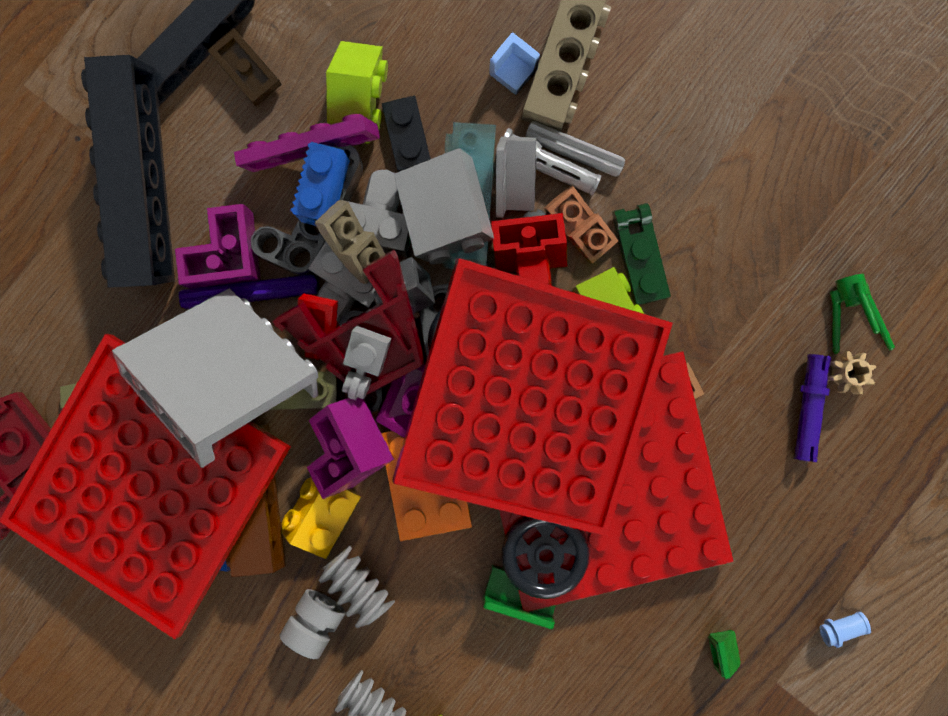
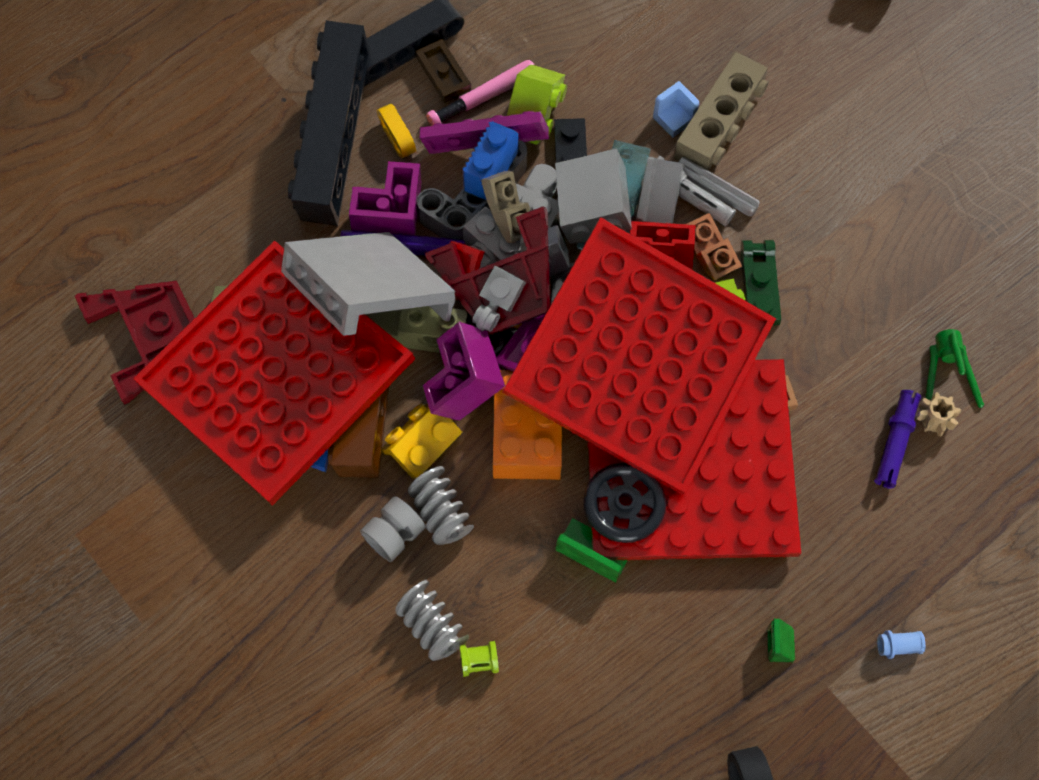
camera: 10 degrees right, 20 degrees down
none -> yellow beam [377,103,416,159]
none -> bright pink piece [426,60,534,126]

